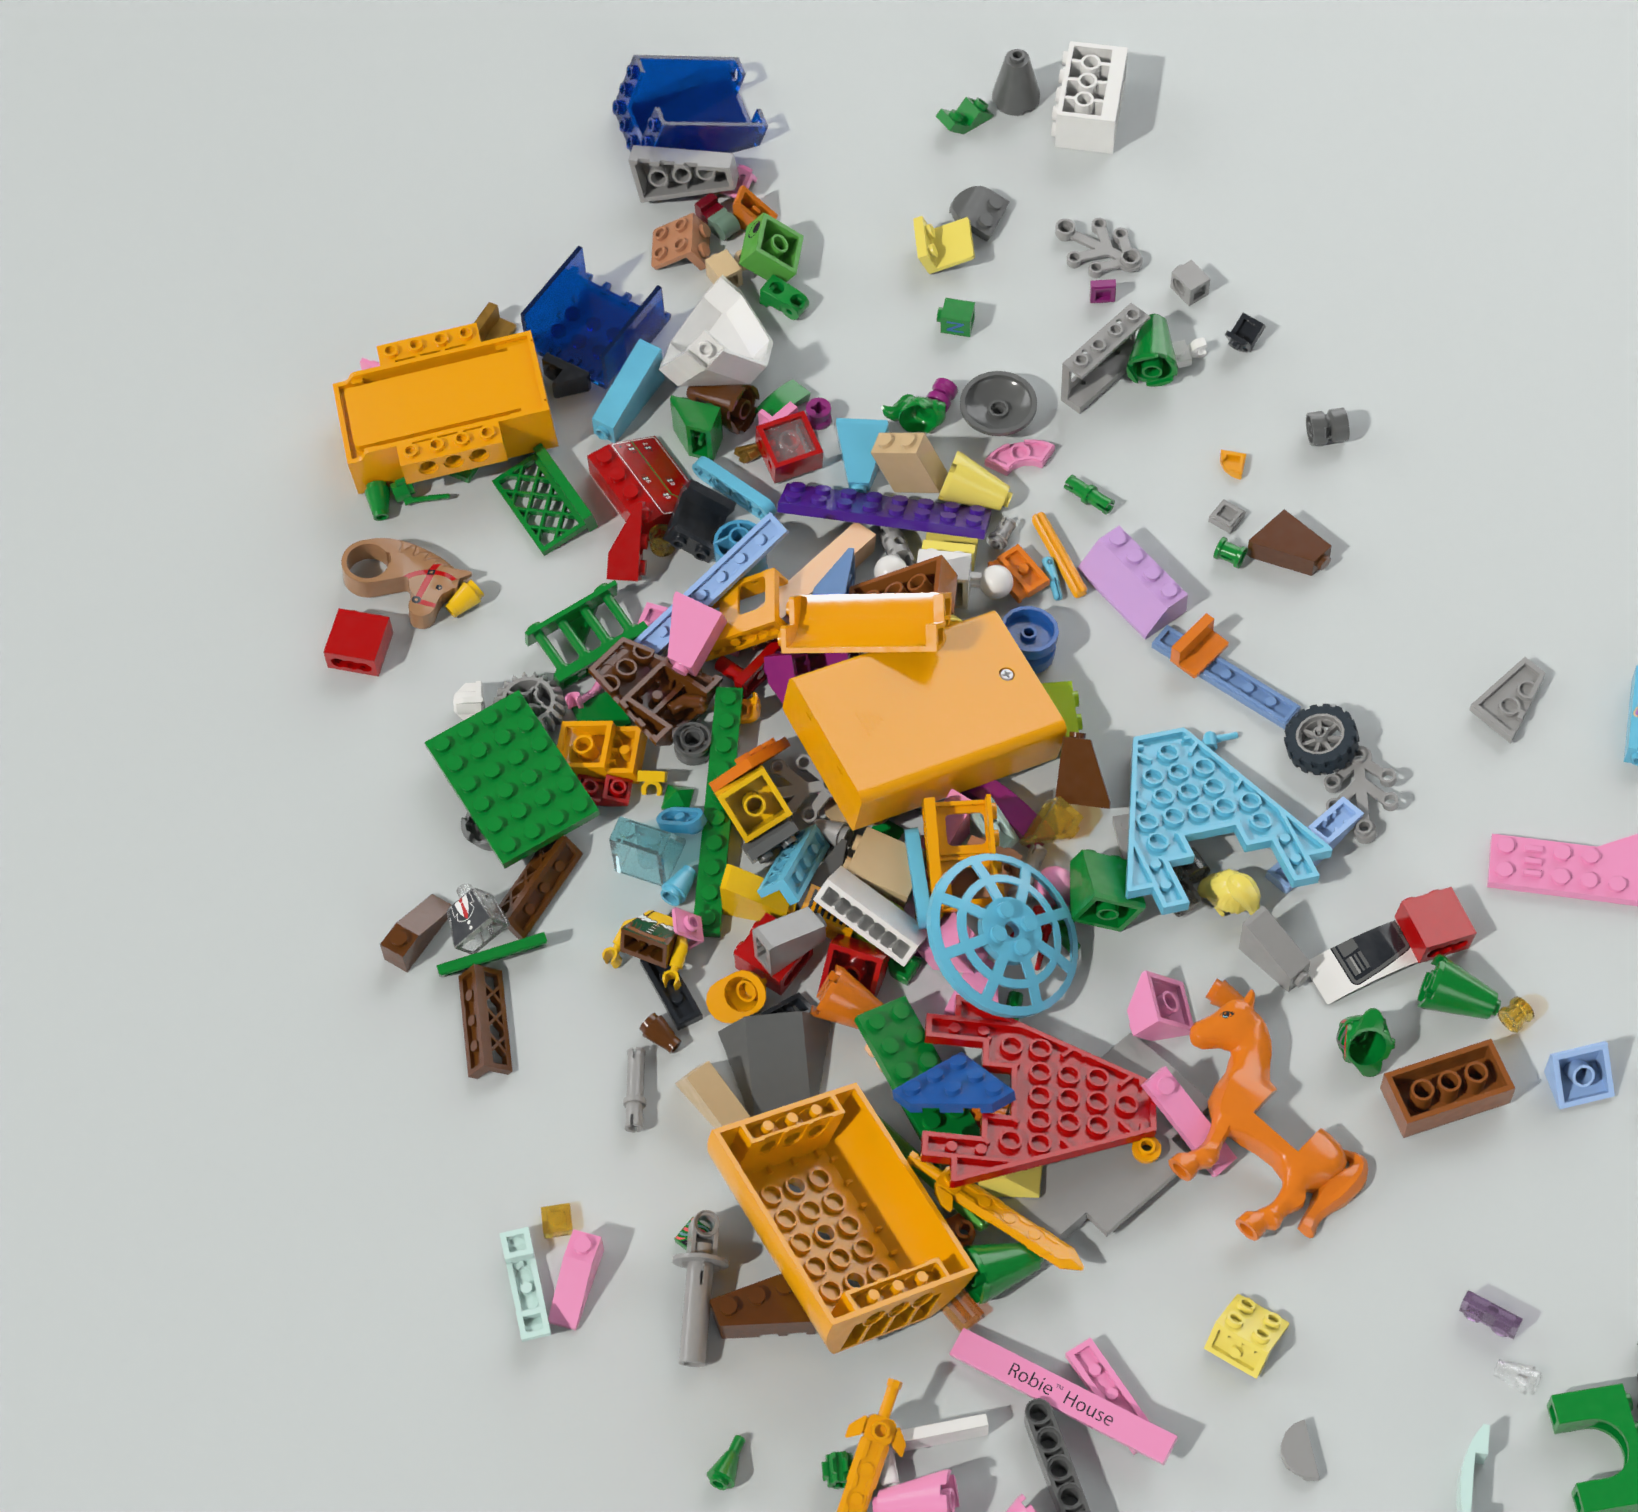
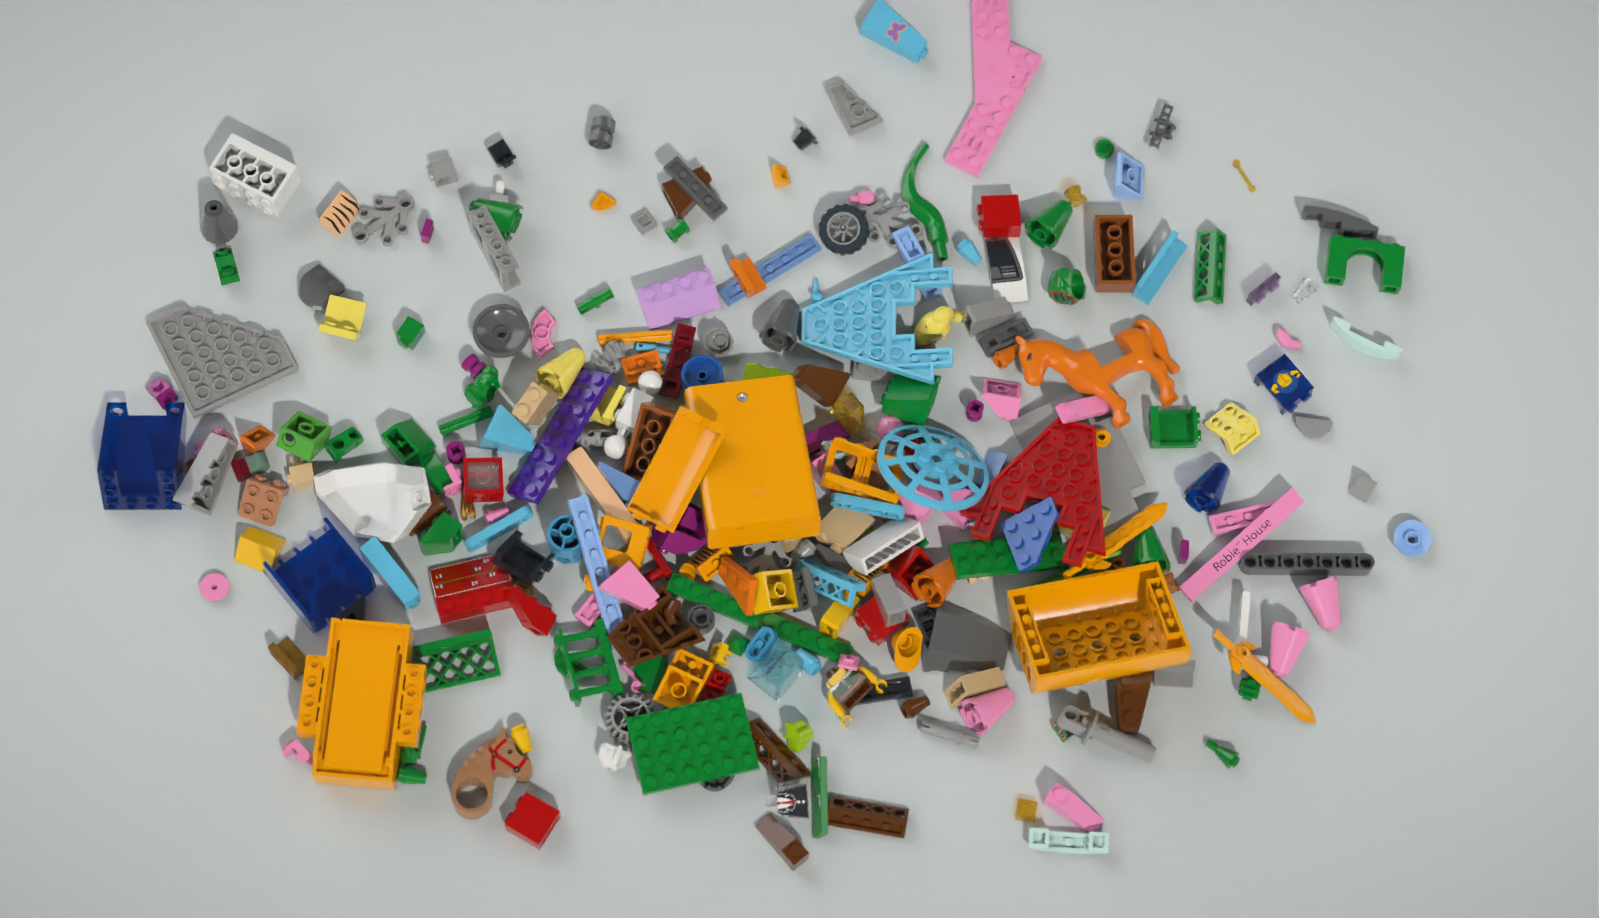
camera: 80 degrees left, 10 degrees up
none -> magenta bracket [145,376,178,410]
none -> light grey plate [146,306,299,419]
none -> bright pink piece [199,573,229,601]
none -> yellow slope [234,526,286,575]
none -> light nougat brick [319,190,361,237]
none -> green slope [381,419,436,466]
none -> green axle [438,406,493,435]
none -> bright pink pin [484,506,509,525]
none -> light grey gear [604,340,627,364]
none -> dark red slope [659,323,696,399]
none -> dark grey plate [663,156,728,221]
none -> light orange panel [687,545,735,582]
none -> light grey hair [703,328,734,356]
none -> dark grey cone [759,299,800,352]
none -> light orange slope [770,164,791,188]
none -> lime piece [782,720,813,752]
none -> black brick [793,126,819,150]
none -> bright pink cylinder [848,190,875,205]
none -> green animal [902,143,949,261]
none -> medium azure cone [956,238,983,266]
none -> bright pink cone [960,687,1015,735]
none -> magenta bush [966,399,984,422]
none -> medium blue slope [975,450,1008,485]
none -> dark grey plate [978,317,1034,358]
none -> green tile [1095,139,1114,159]
none -> medium azure fence [1132,230,1188,305]
none -> green panel [1148,406,1201,449]
none -> light grey panel [1154,660,1195,688]
none -> magenta tile [1178,539,1189,564]
none -> clear blue cone [1184,462,1230,515]
none -> green fence [1194,228,1227,305]
none -> clear blue panel [1253,354,1314,415]
none -> bright pink arm [1276,328,1301,350]

